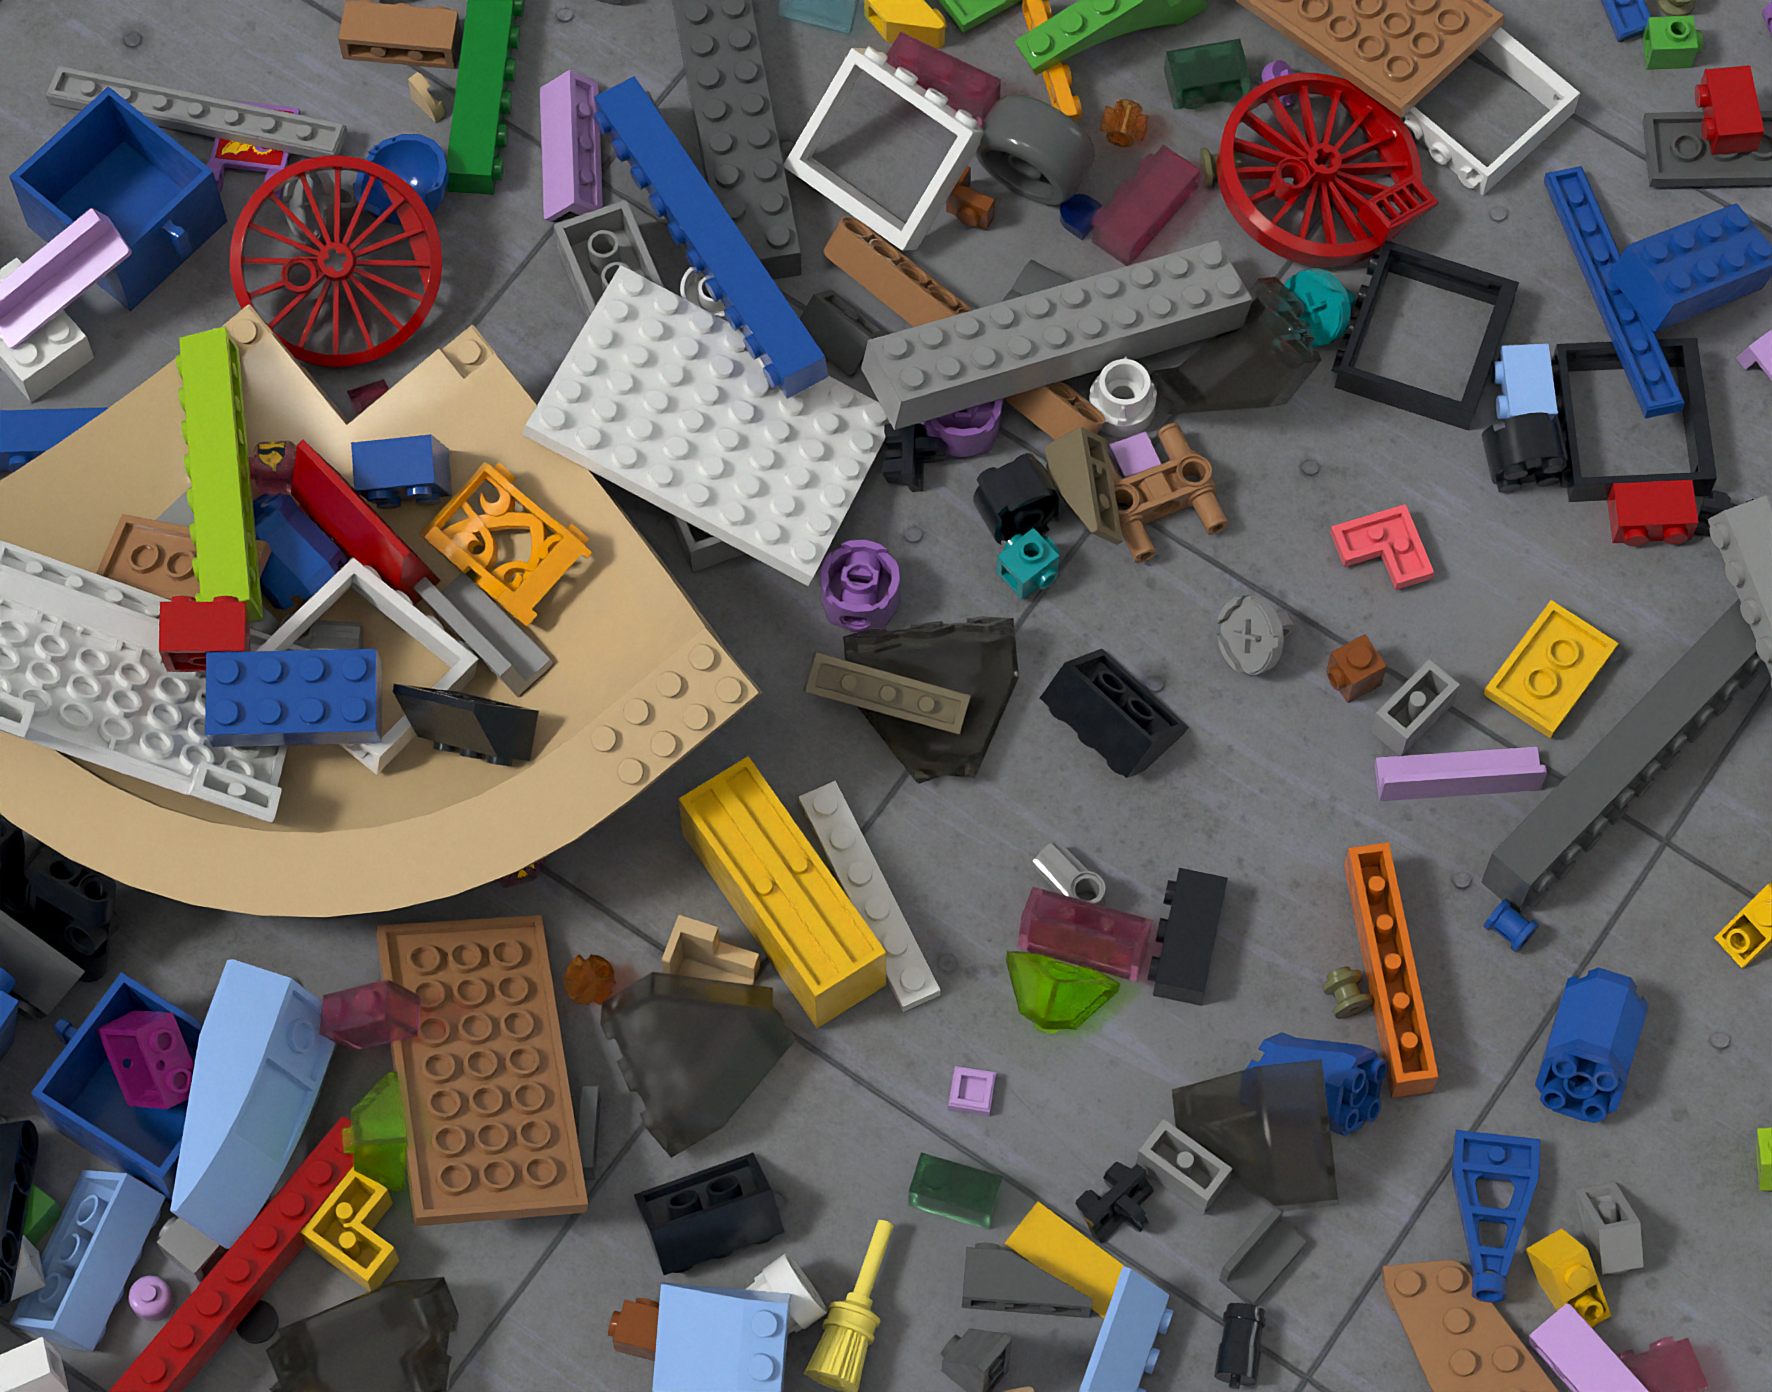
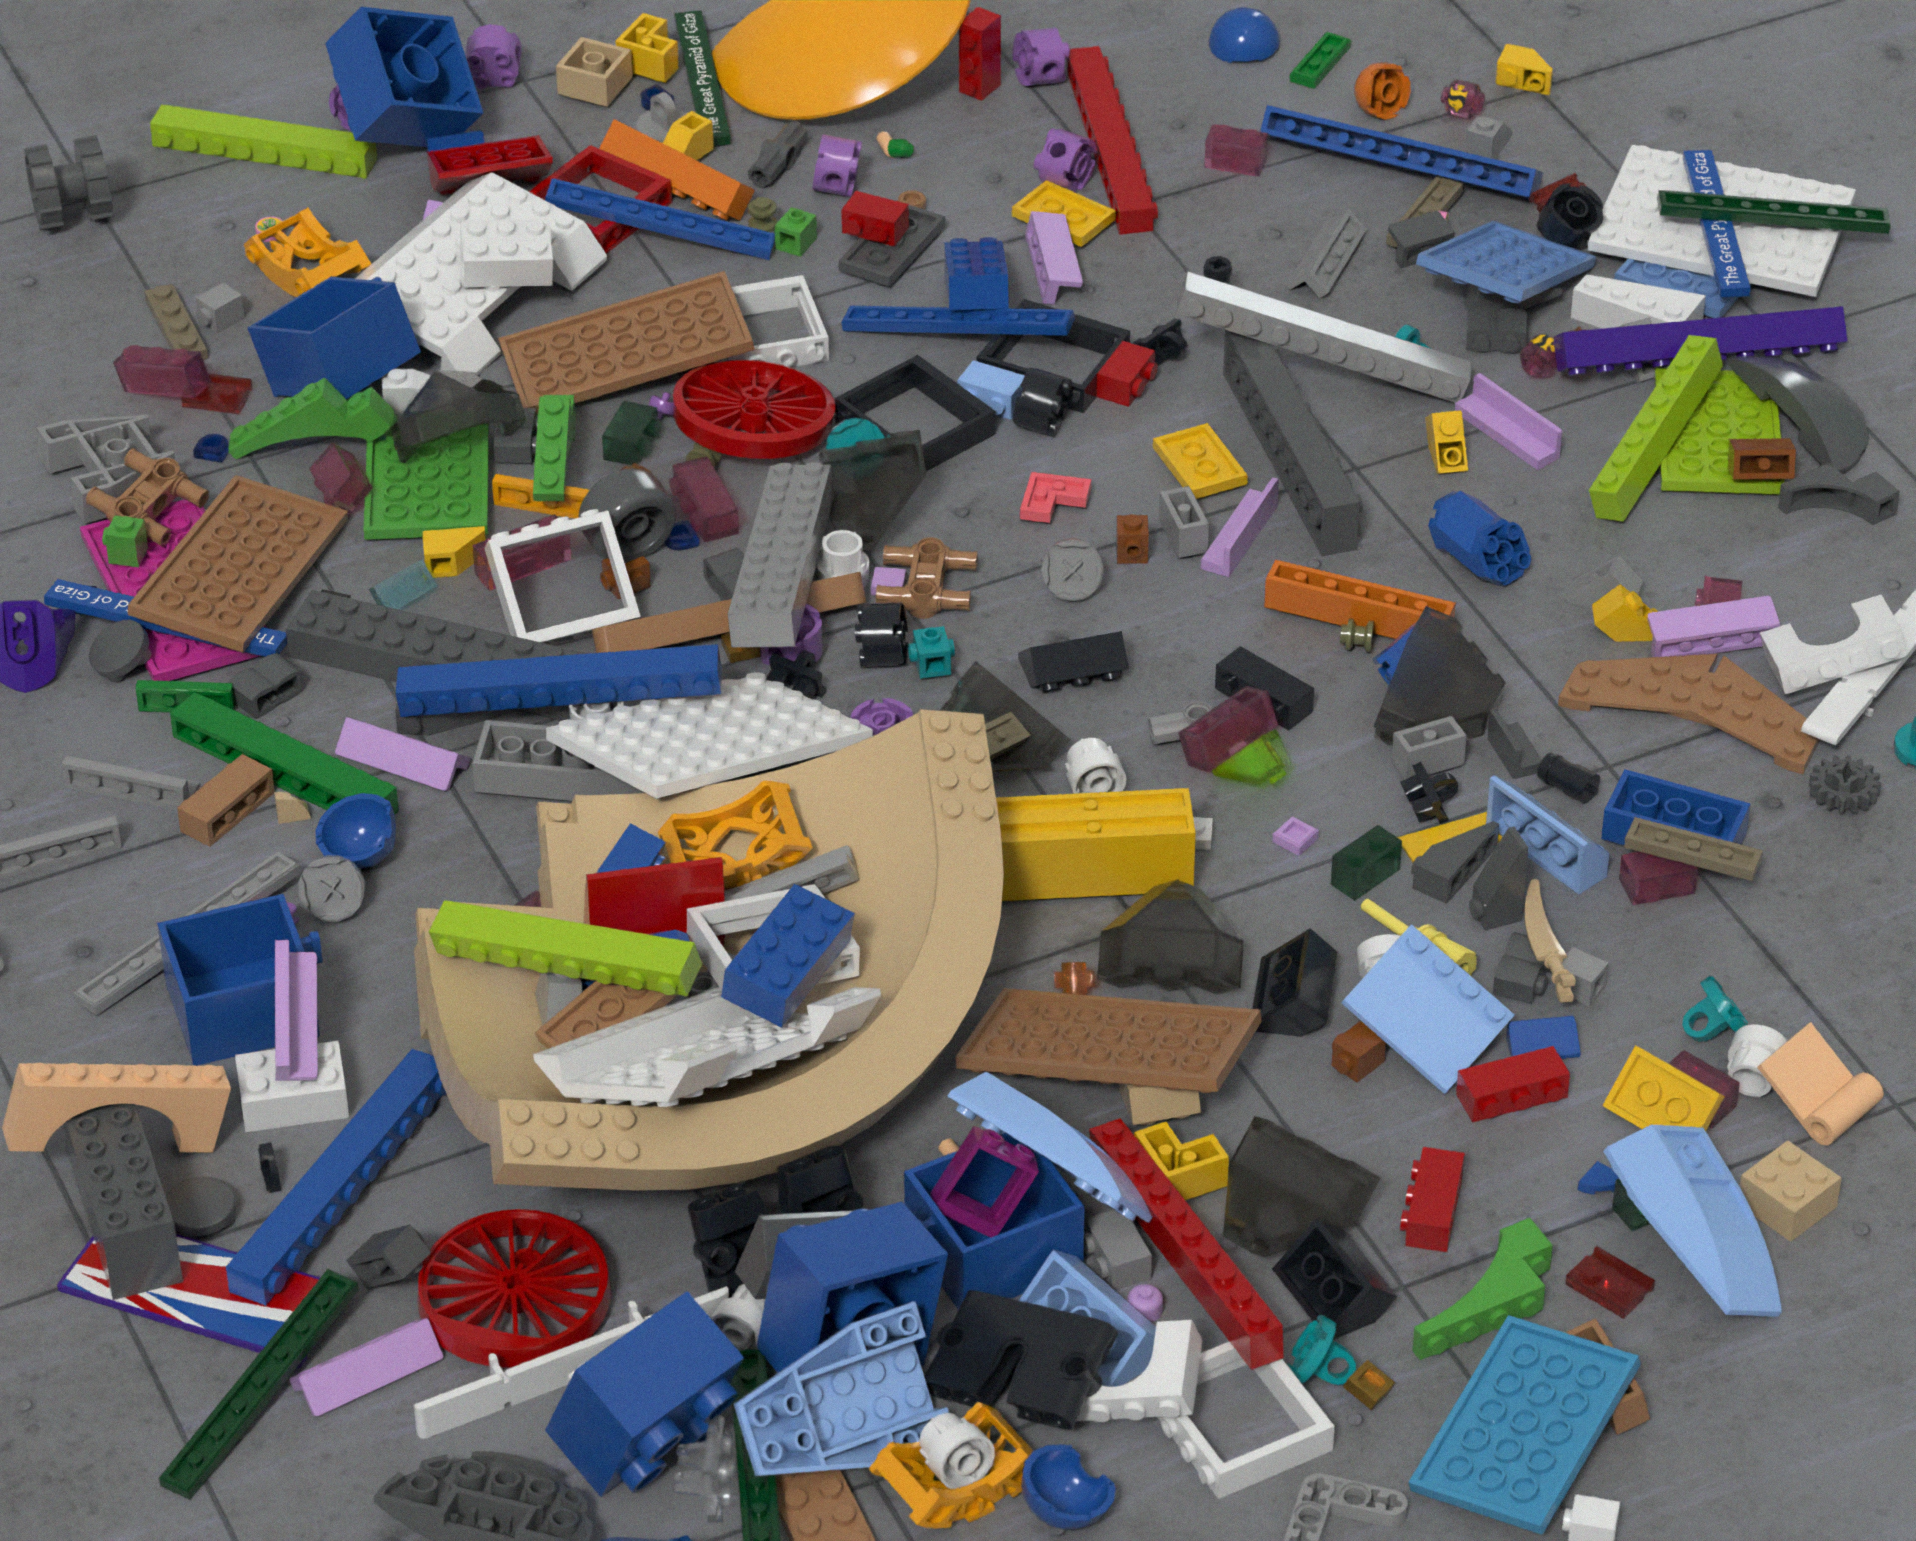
camera: 60 degrees left, 25 degrees down
red slope [159,596,251,672] -> none
red piece [230,155,442,367] -> none
clear pink brick [319,979,421,1051] -> none
clear neon green slope [342,1071,408,1192] -> none
black slope [393,683,539,766] -> none
tan panel [662,915,760,1011] -> none
dark tan slope [1045,426,1123,545] -> none
red slope [1357,174,1439,244] -> none
blue plate [1452,1130,1540,1302] -> none
blue bush [1483,898,1539,953] -> none
none -> white piece [1065,738,1126,794]

